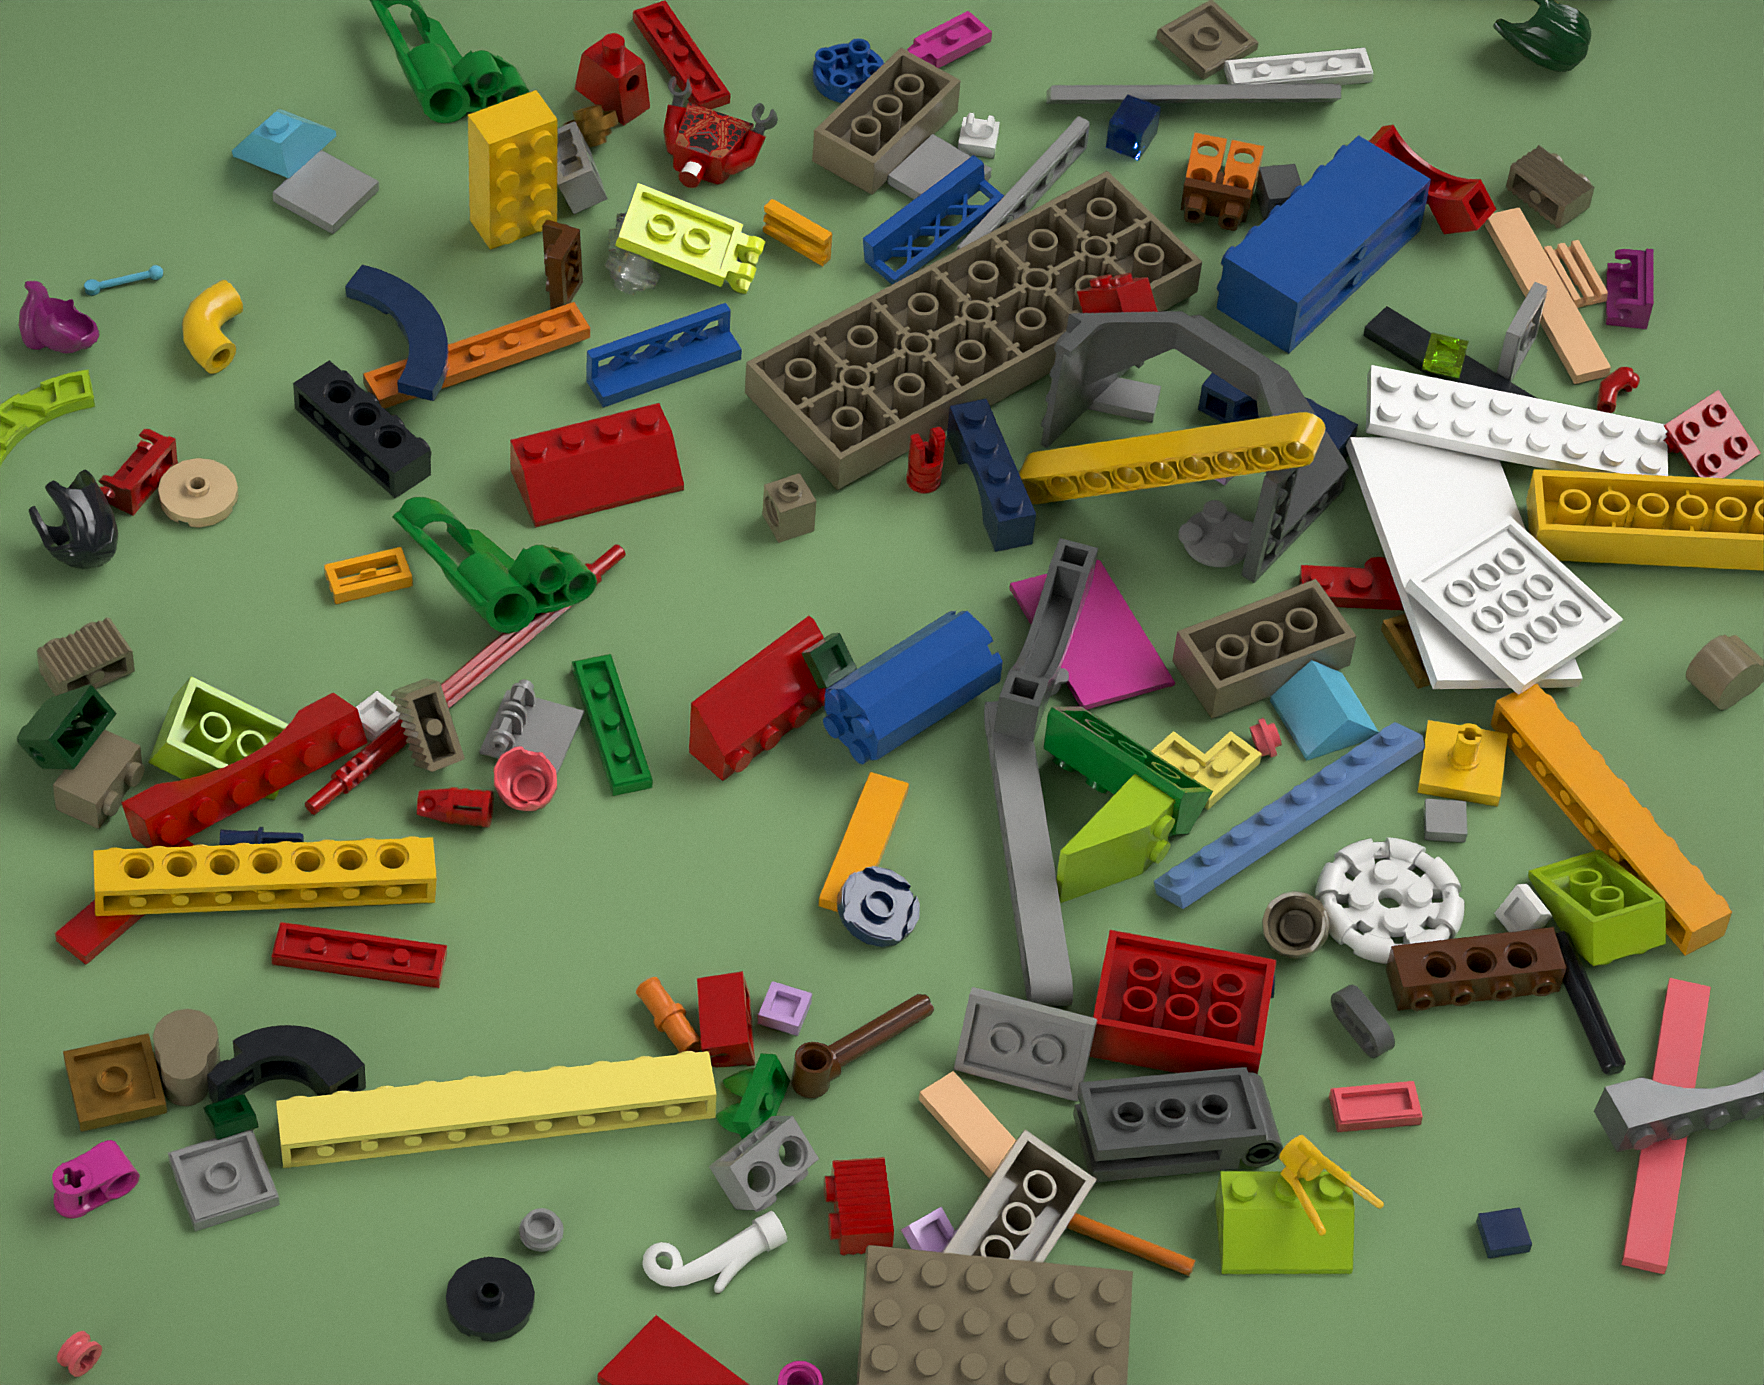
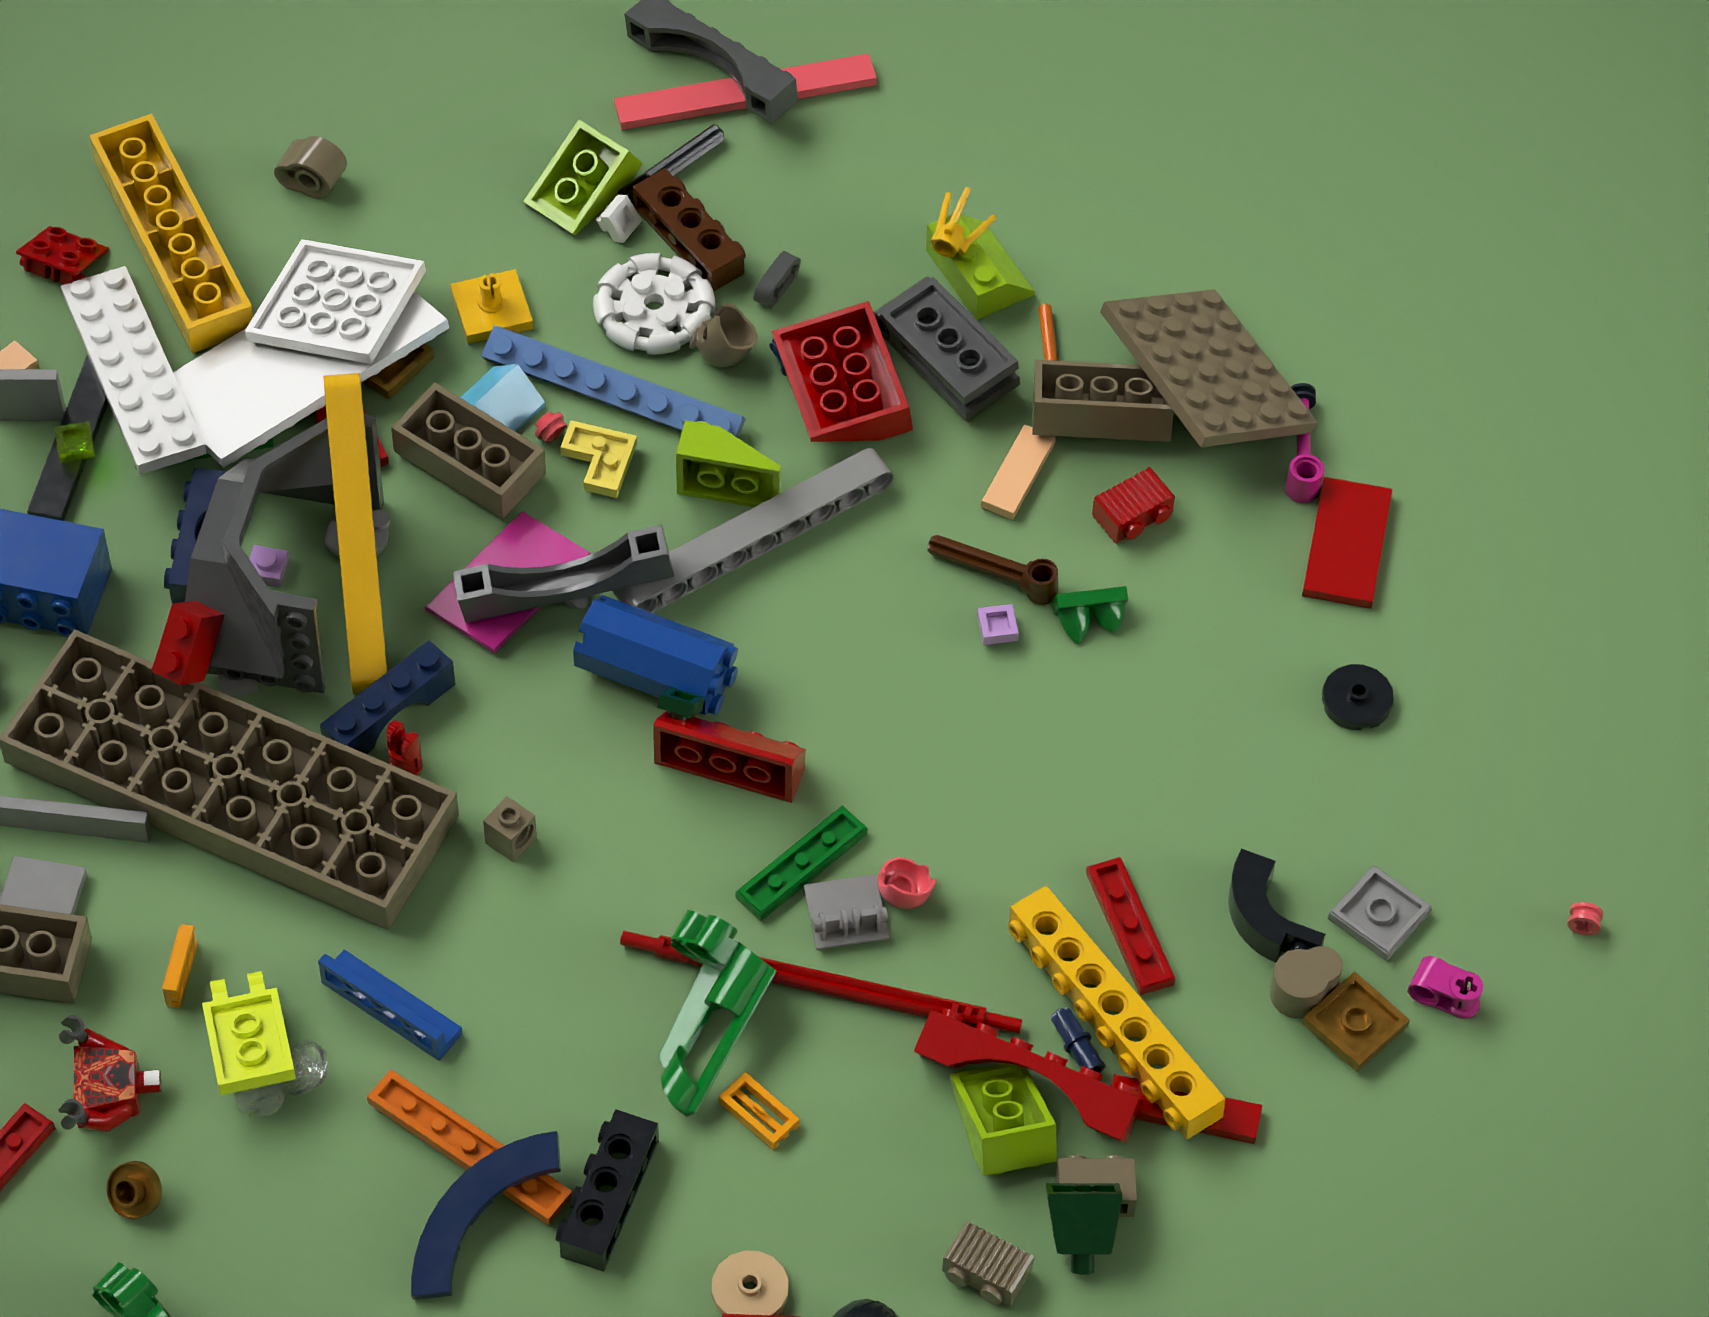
camera: 115 degrees left, 5 degrees up
dark green tile [203,1094,259,1140] -> none
light yellow brick [276,1051,717,1168] -> none
white tile [356,691,400,741] -> none
dark tan brick [390,678,465,772] -> none
red hinge [417,787,494,828] -> none
yellow brick [468,90,558,250] -> none
red slope [510,403,684,528] -> none
light grey plate [519,1208,563,1252] -> none
reddish brown bracket [542,220,583,309] -> none
light grey brick [557,121,608,214] -> none
red torso [575,33,650,126] -> none
orange pin [636,977,701,1053] -> none
white plant [642,1211,787,1293] -> none
red hinge [697,971,755,1068] -> none
light grey brick [709,1116,819,1212] -> none
light orange tile [818,772,909,912] -> none
tile [837,866,920,947] -> none
blue fence [863,155,1004,284] -> none
lavender plate [901,1207,955,1252] -> none
light grey plate [953,987,1097,1102] -> none
green slope [1043,707,1213,837] -> none
coral tile [1329,1081,1423,1132] -> none
light grey tile [1423,799,1467,843] -> none
dark blue tile [1476,1207,1532,1258] -> none
light orange brick [1490,683,1732,956] -> none
red arm [1597,367,1640,413] -> none

